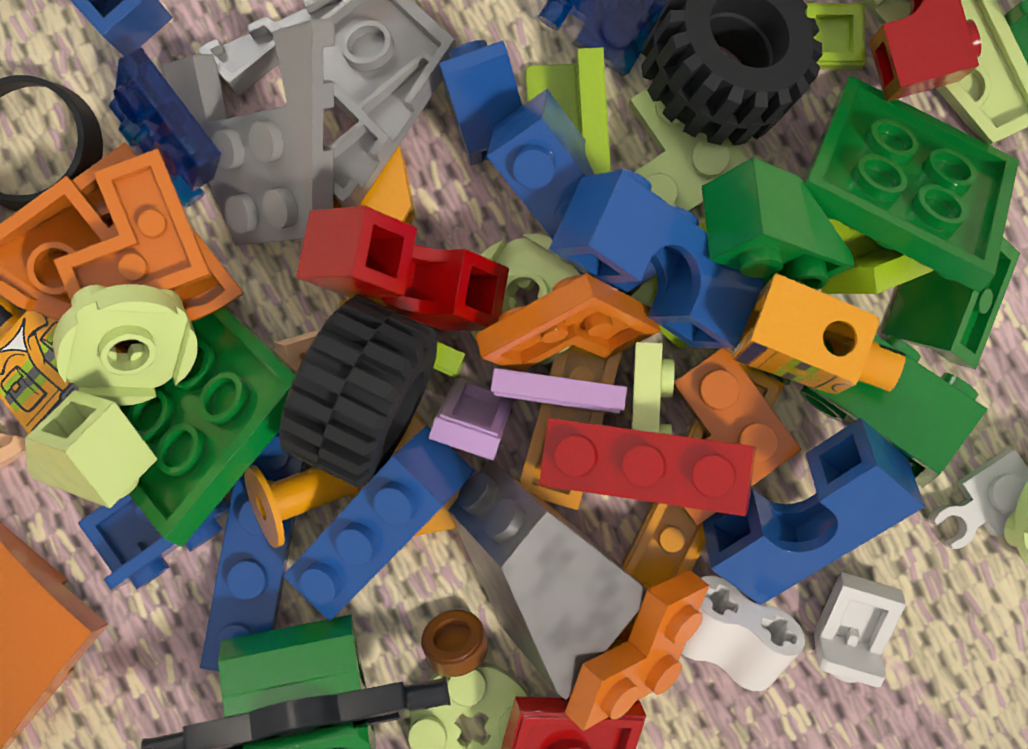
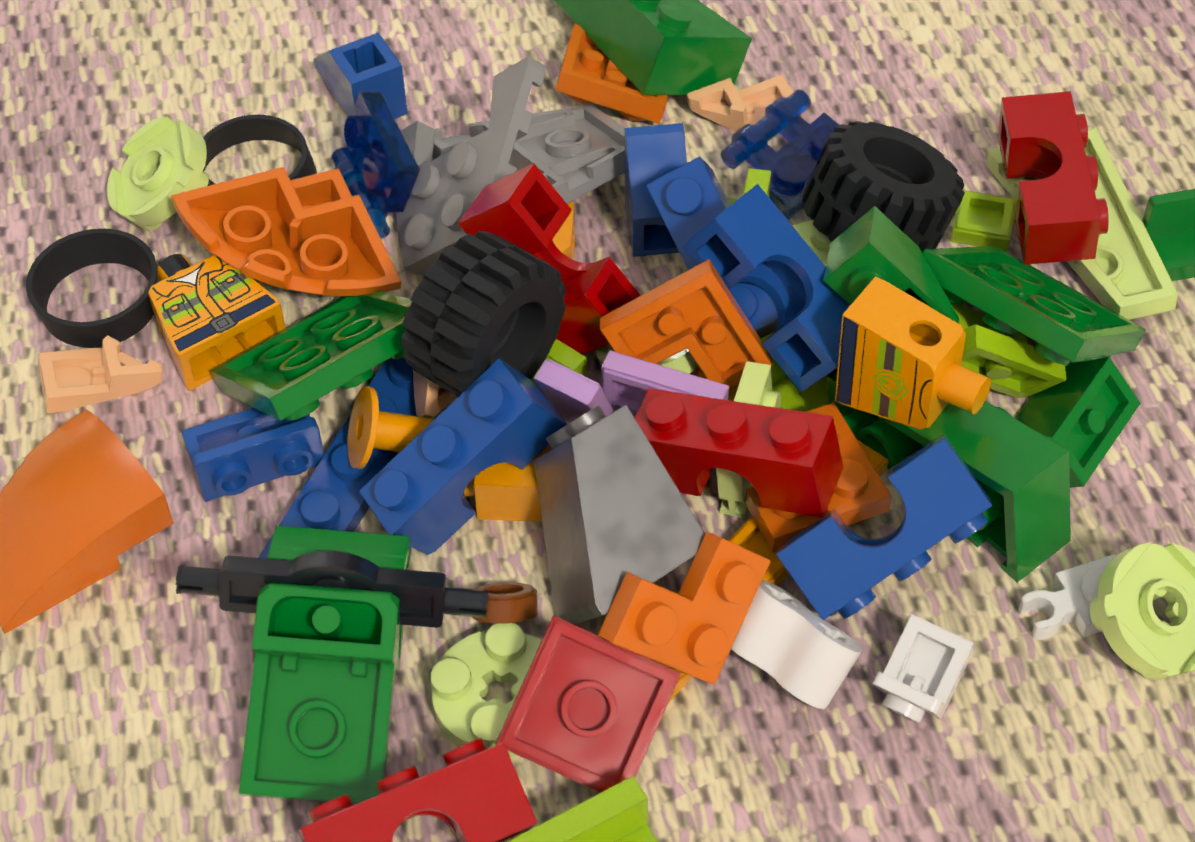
camera: 20 degrees right, 35 degrees down
yellowish green slope [25,390,157,508] -> none
yellowish green plate [53,284,198,406] -> none
orange plate [54,149,212,301] -> none

